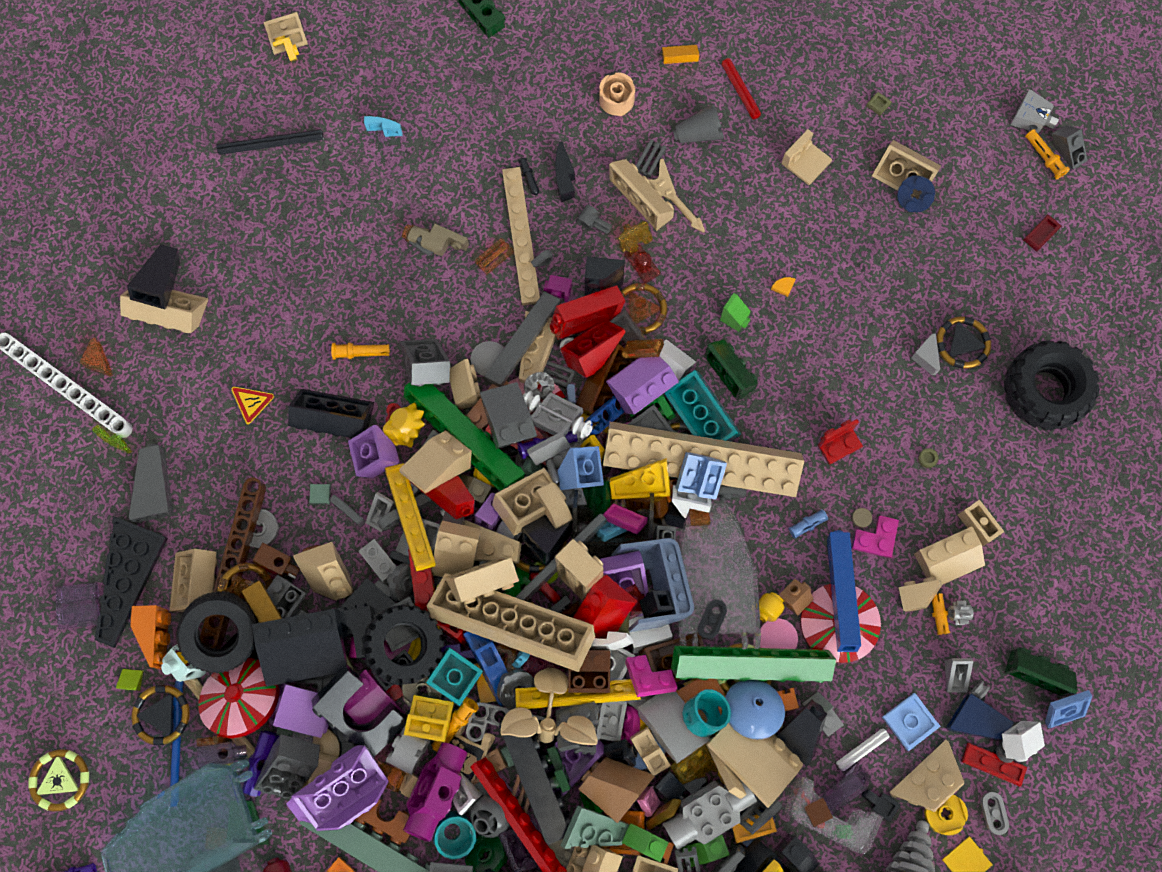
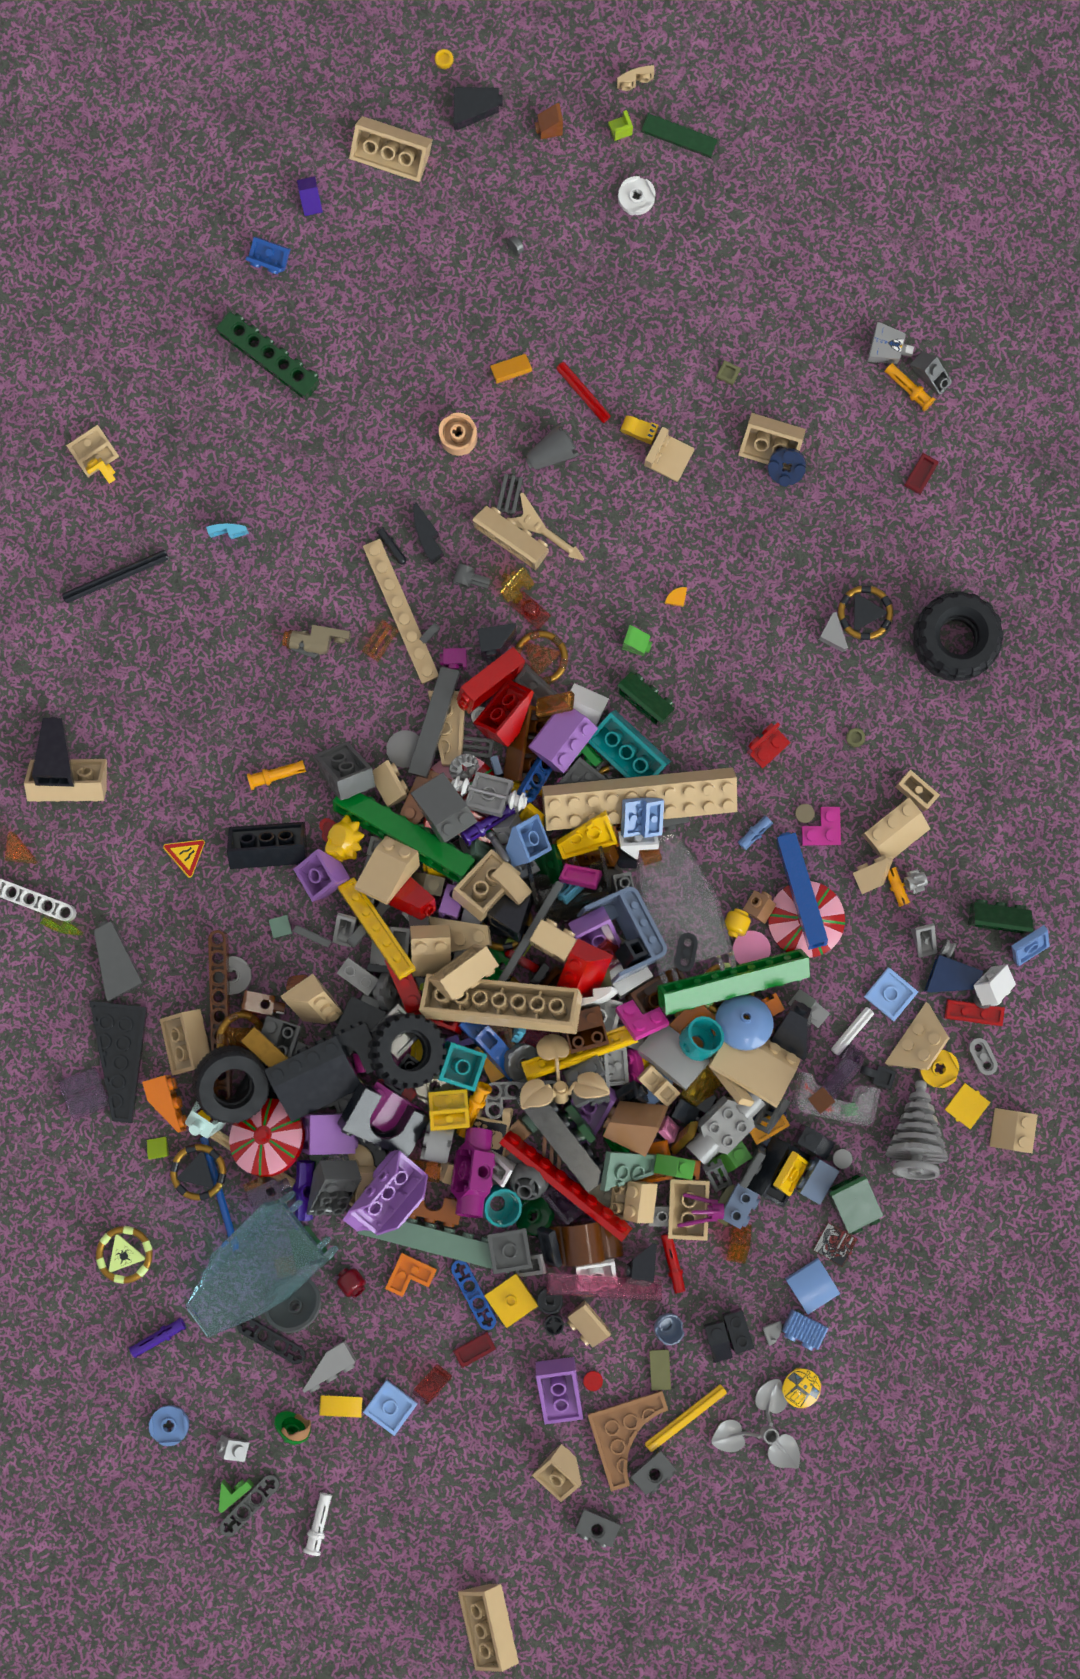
camera: 15 degrees left, 10 degrees up
light grey tile [527,431,571,465] -> none
none -> yellow leg [620,415,659,445]

